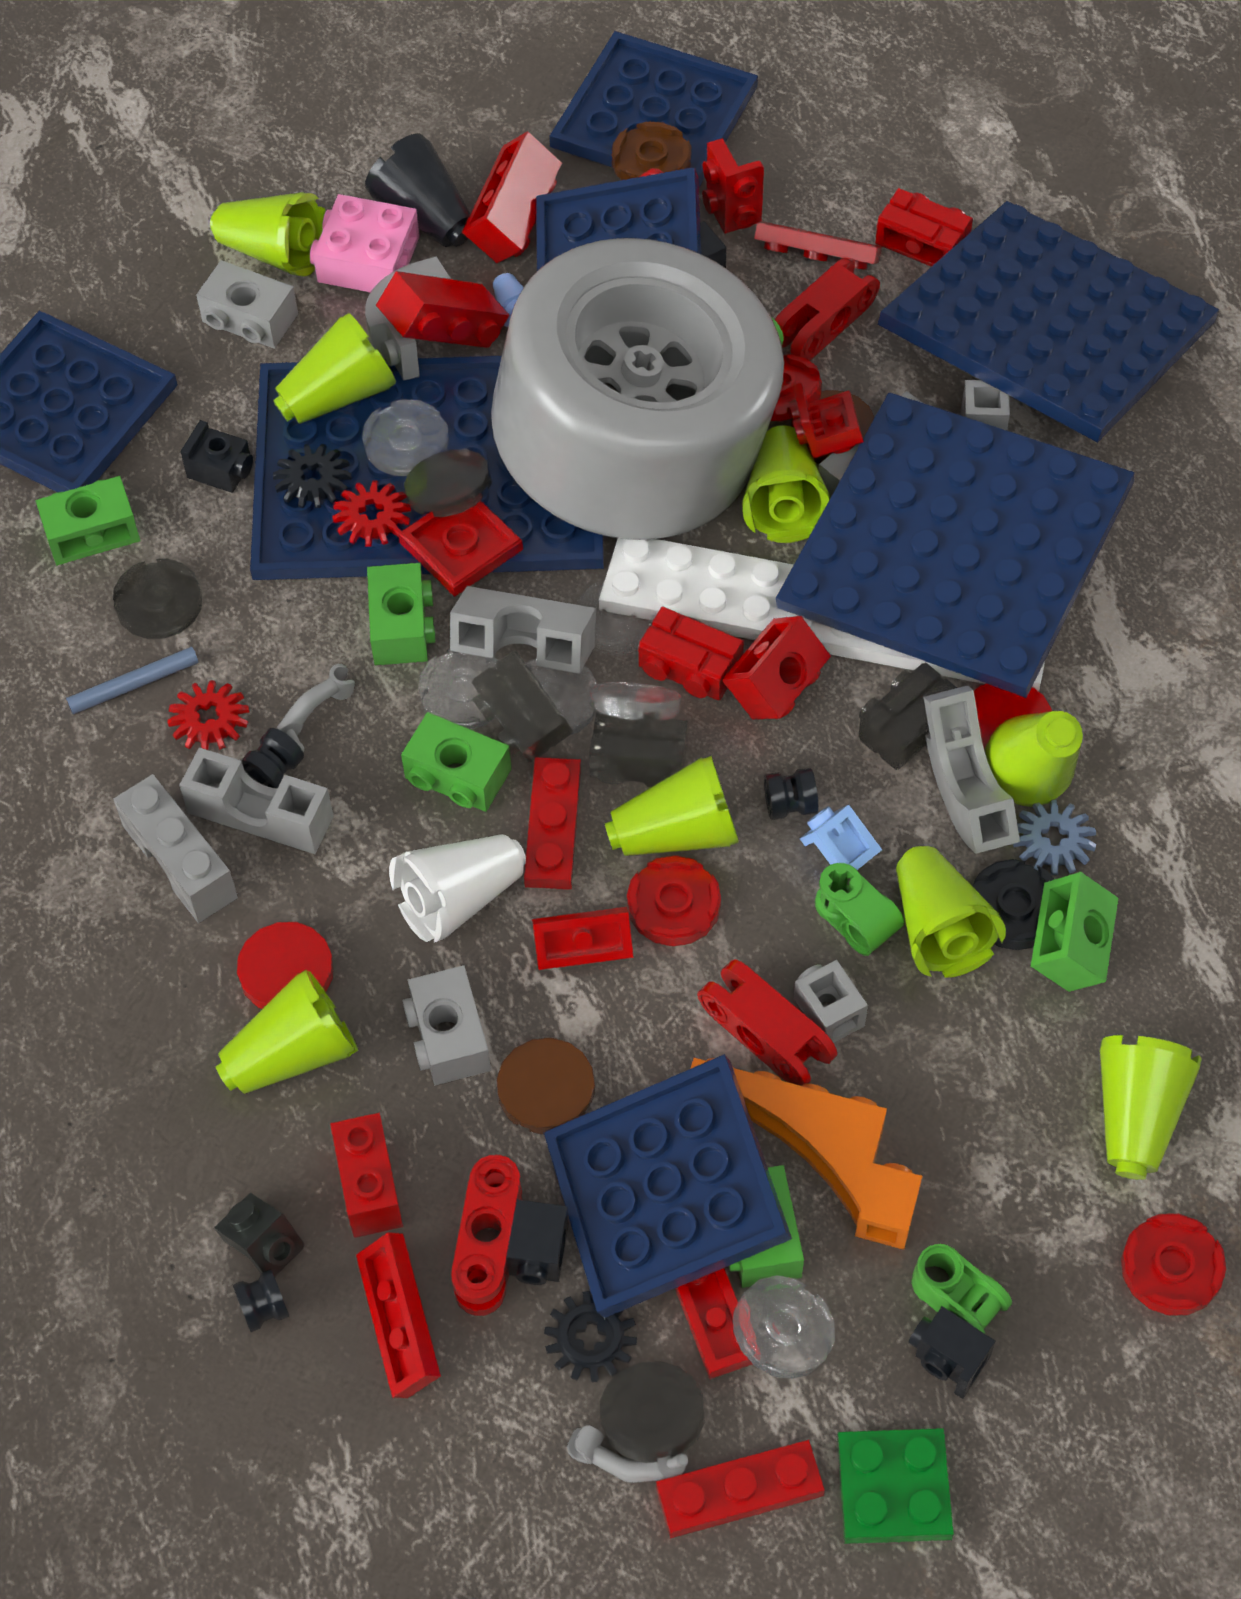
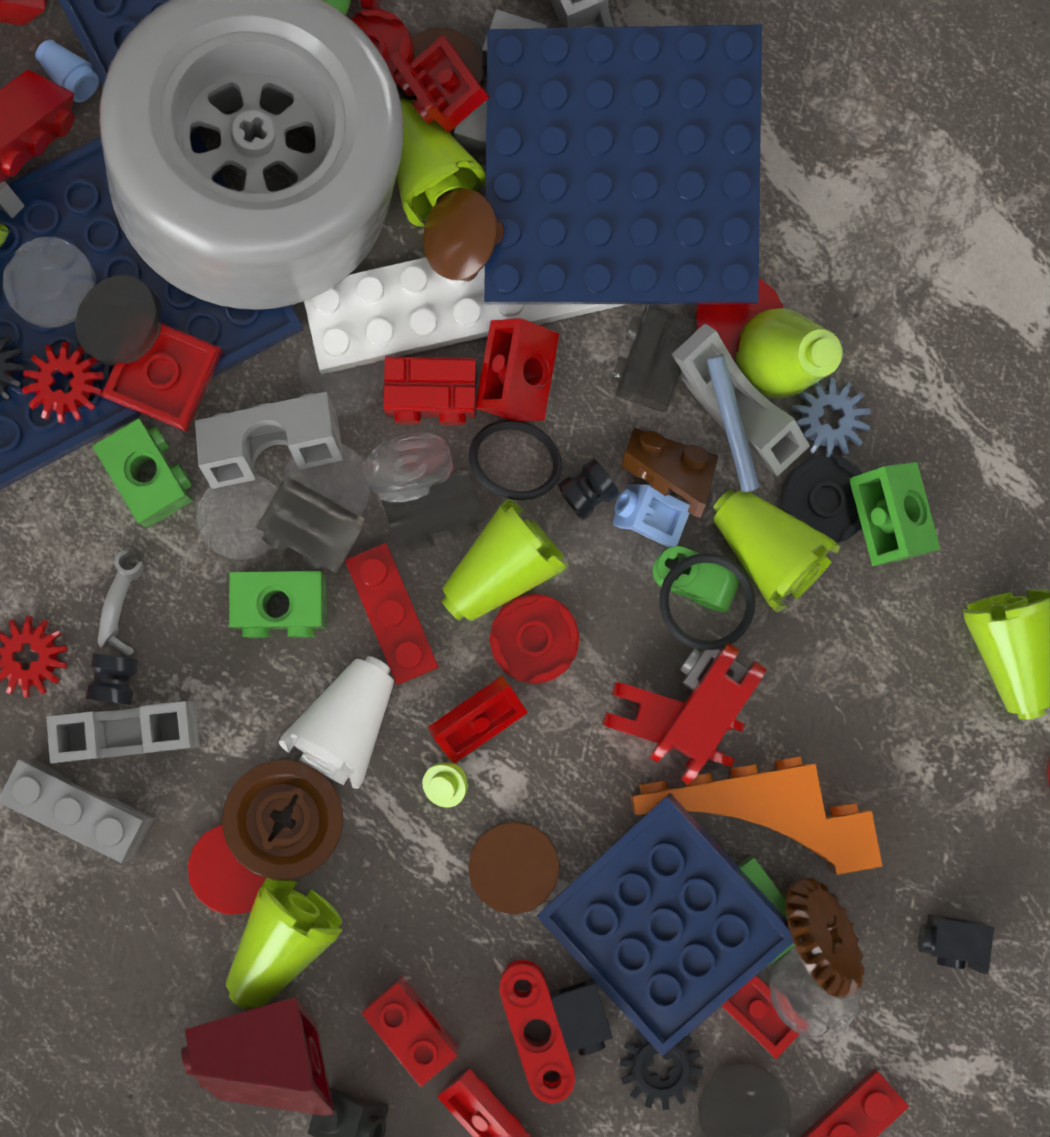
camera: 25 degrees left, 25 degrees up
light grey brick [402,965,491,1086] -> none
green plate [837,1428,954,1544] -> none
bright green piece [911,1244,1012,1333] -> none
none -> dark red slope [181,997,335,1116]
none -> reddish brown gear [222,760,343,880]
none -> plate [422,762,468,808]
none -> reddish brown dish [423,189,504,282]
none -> black tyre [469,420,562,501]
none -> reddish brown wing [621,428,719,518]
none -> red piece [649,642,767,785]
none -> black tyre [659,553,755,650]
none -> sand blue bar [706,354,760,492]
none -> reddish brown gear [786,878,864,999]

